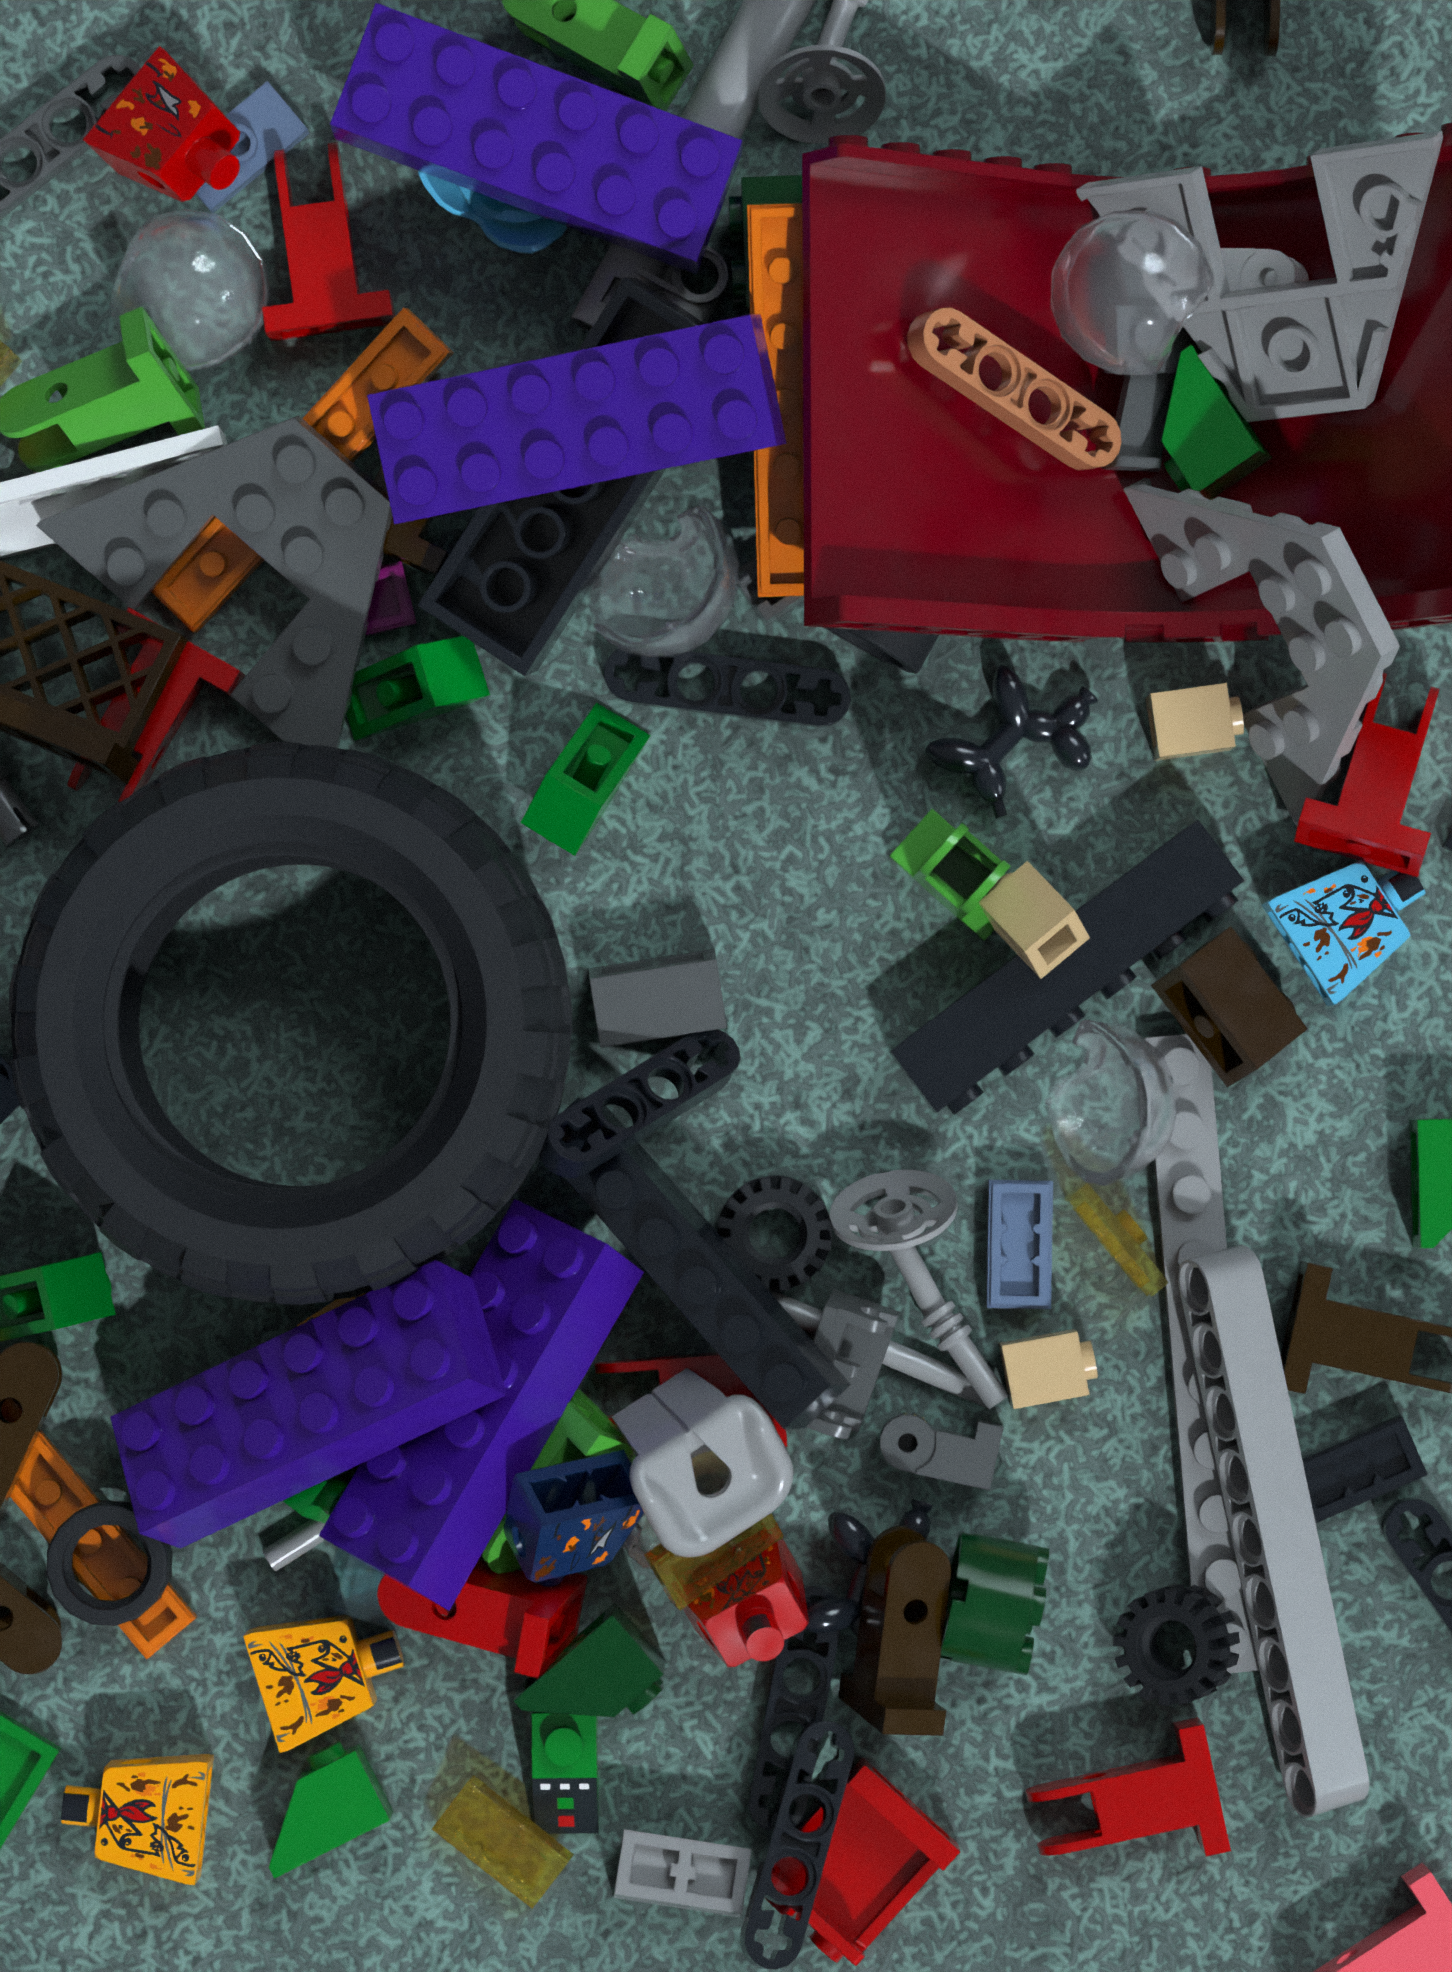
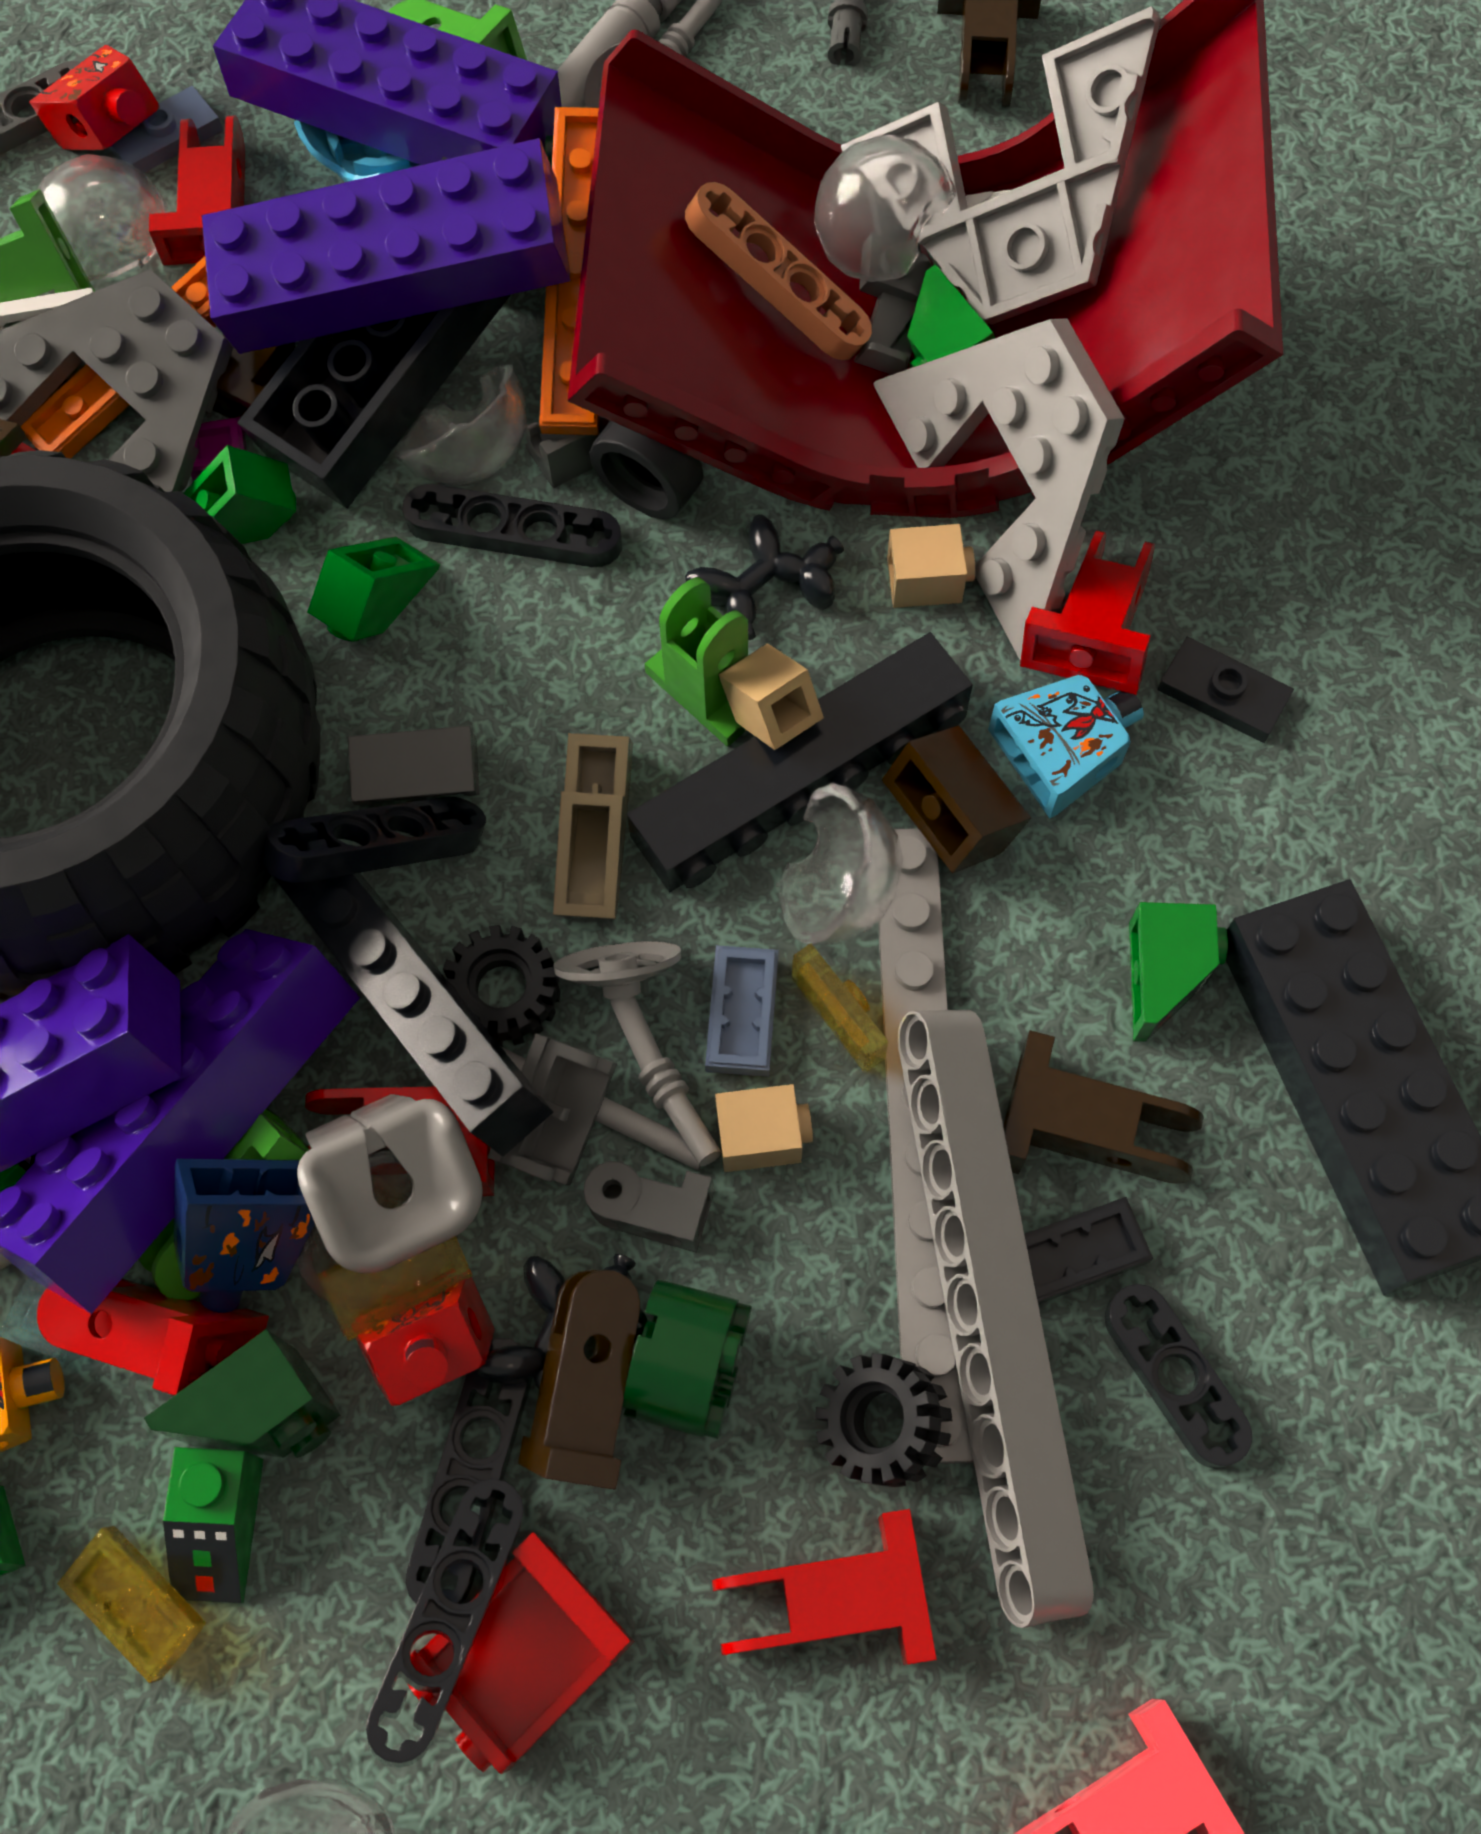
camera: 10 degrees right, 20 degrees down
light grey hinge [613,1829,752,1917] -> none
none -> dark tan slope [553,733,633,919]

